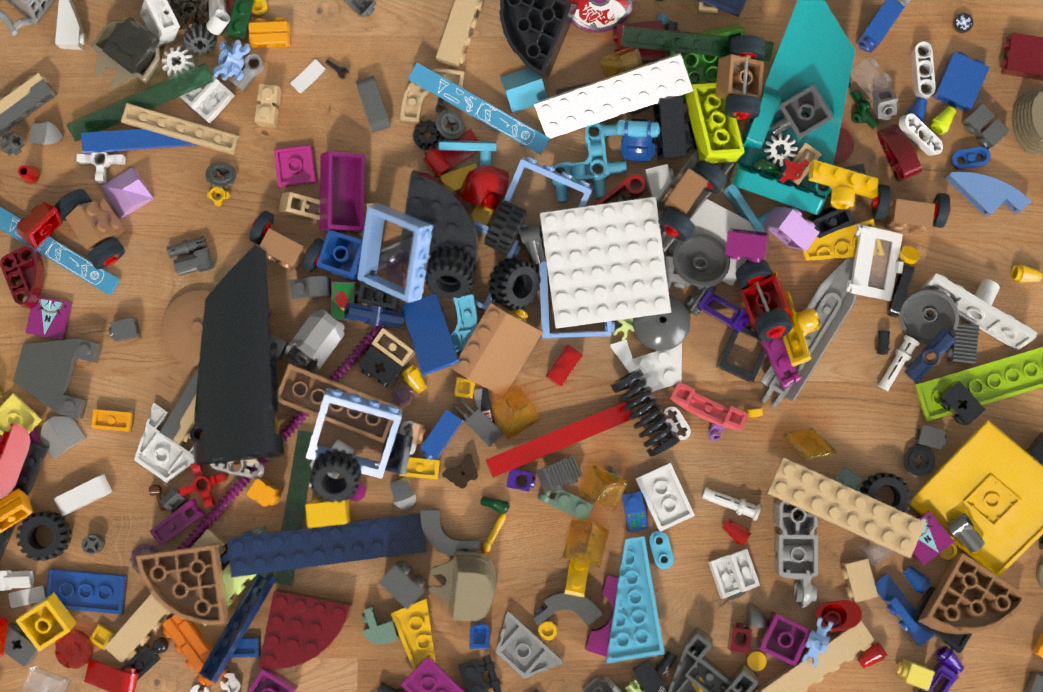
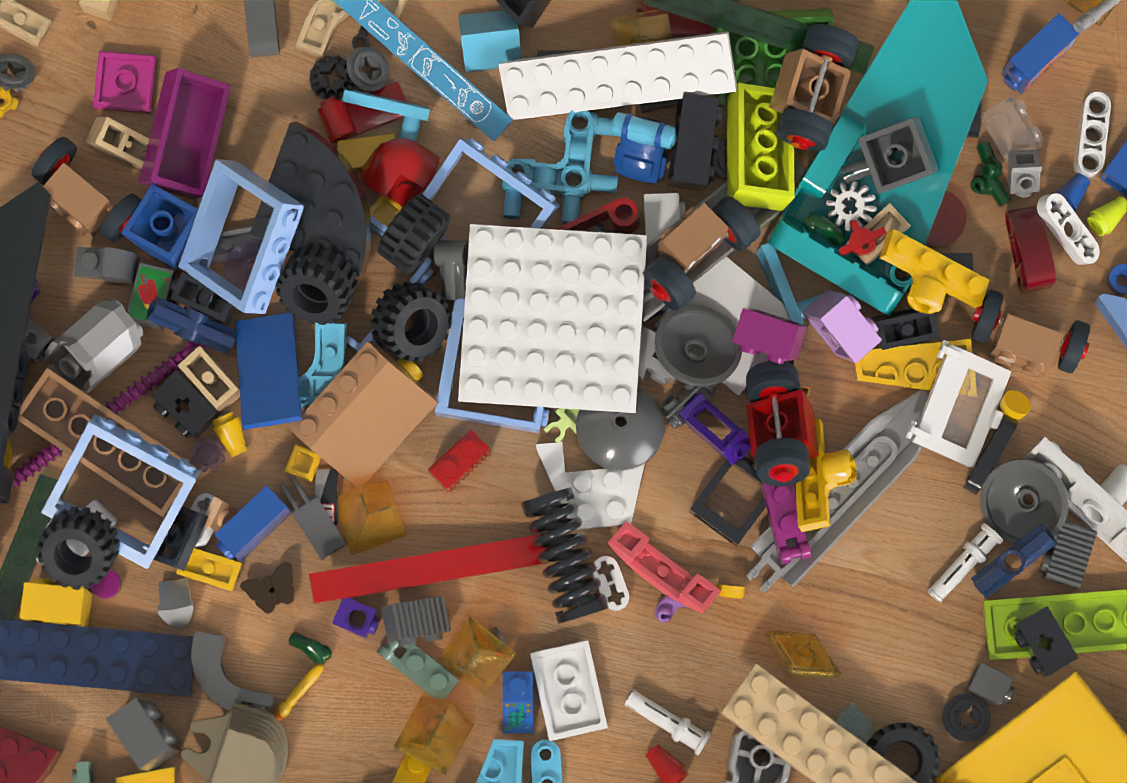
camera: 10 degrees right, 5 degrees down
black pin [875,330,890,355] -> none

